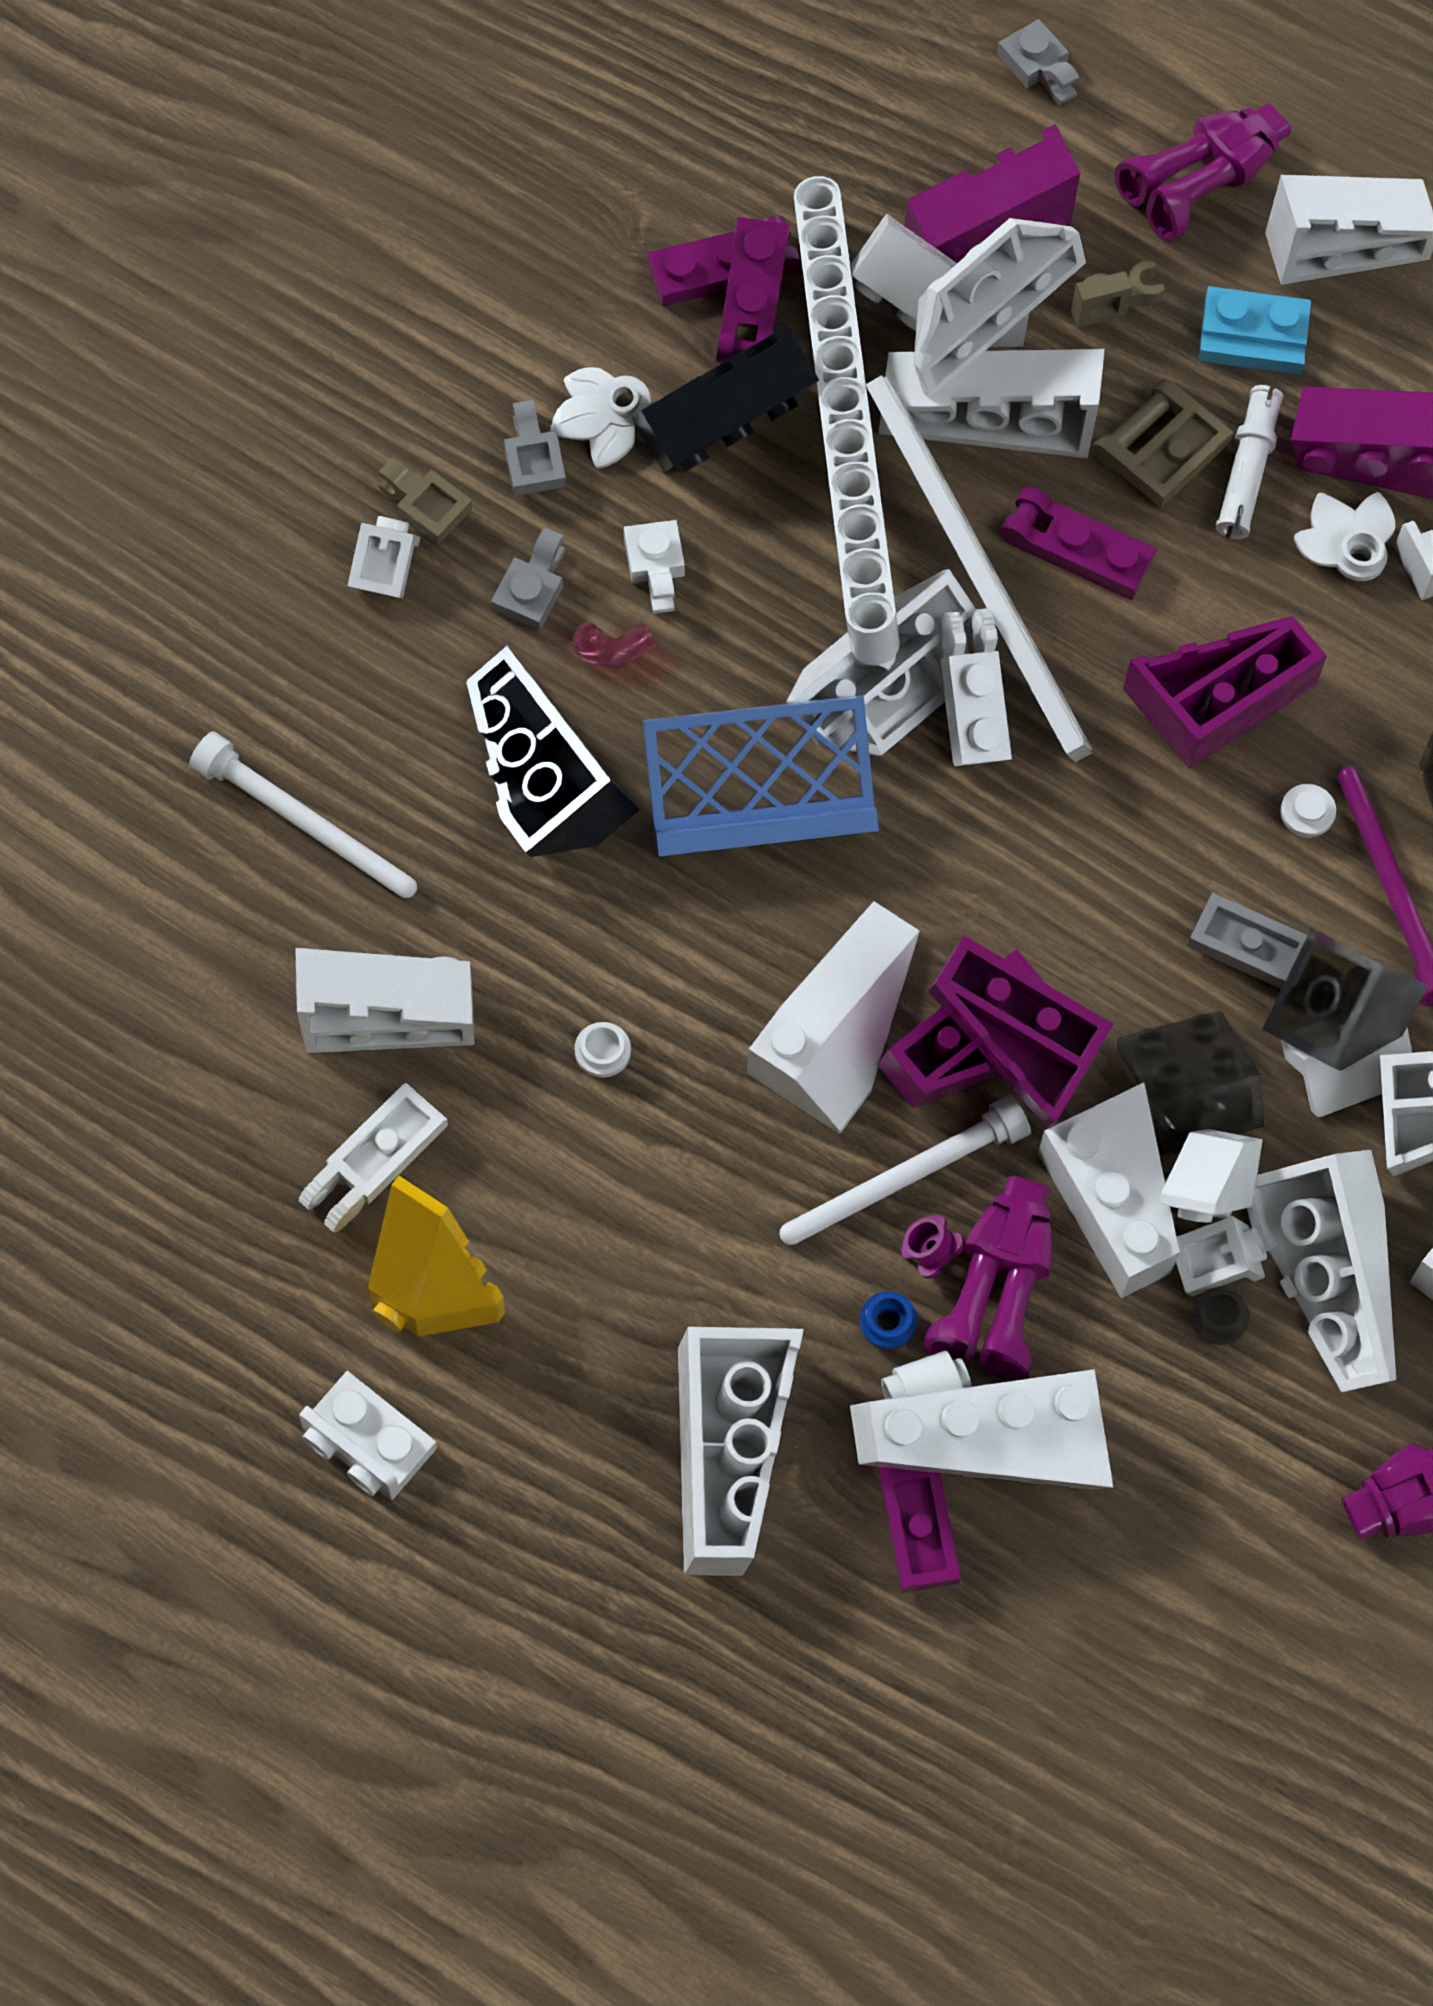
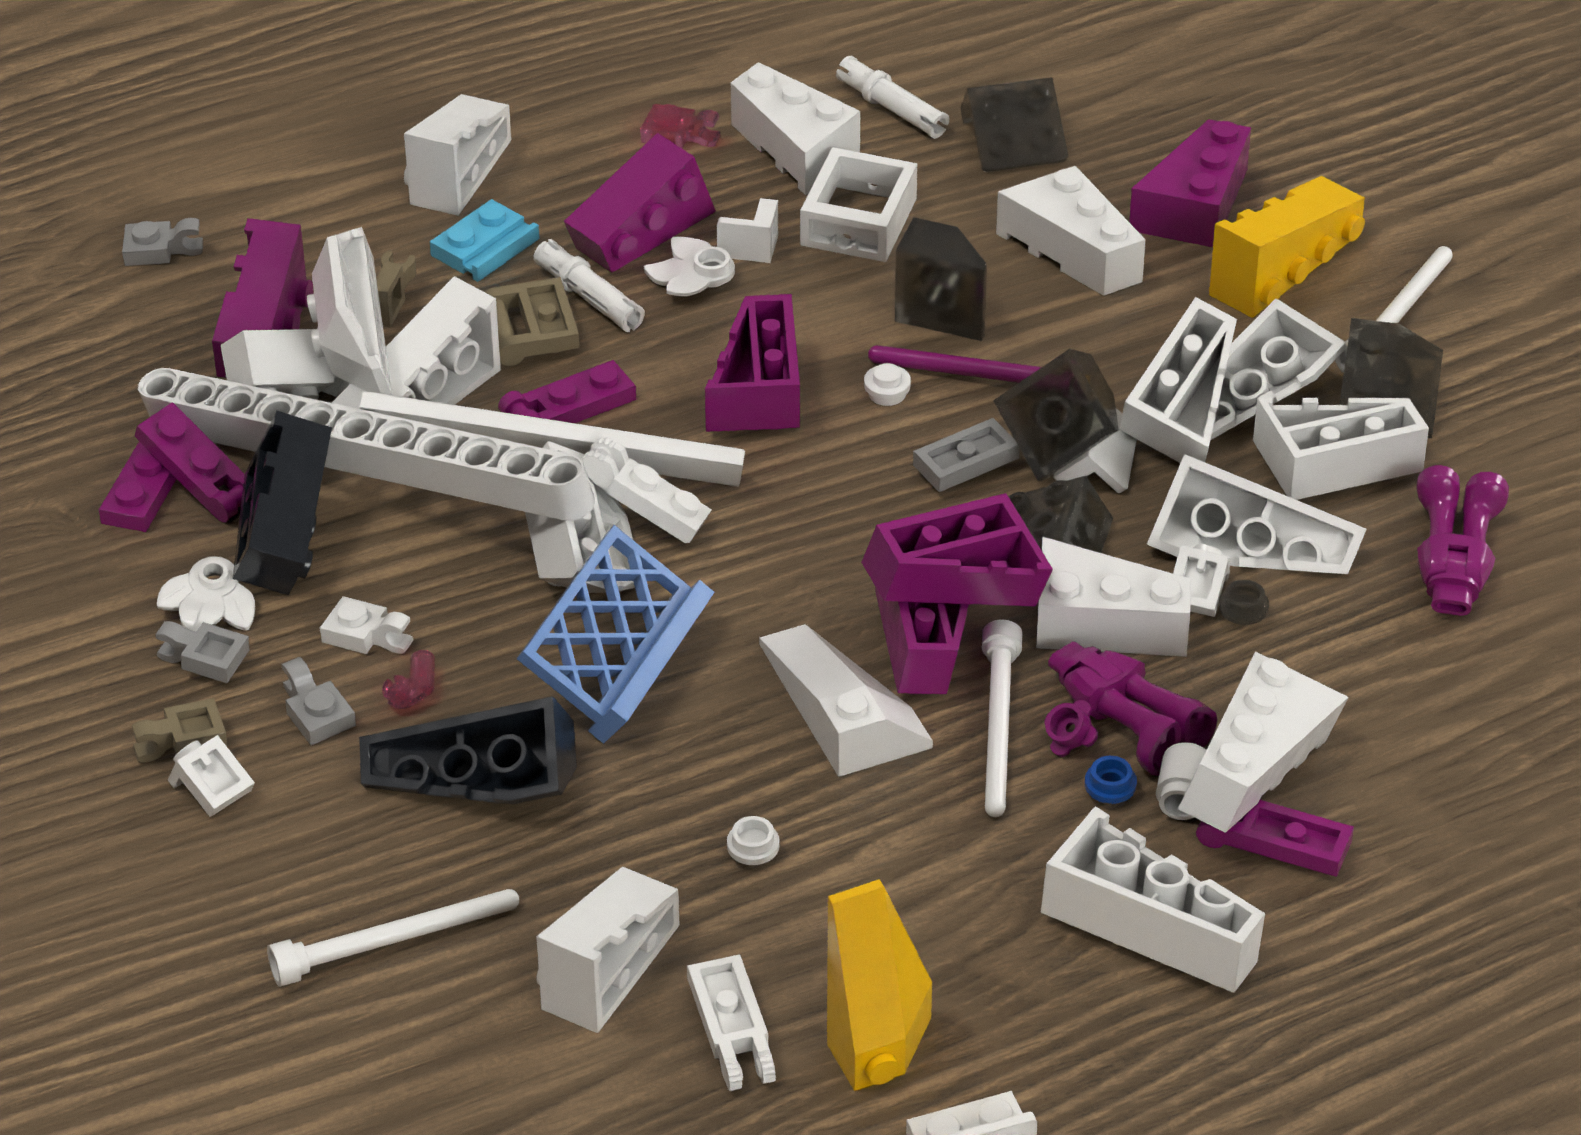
camera: 55 degrees left, 25 degrees down
magenta piece [1114,103,1291,242] -> none
white slope [1159,1129,1263,1223] -> none

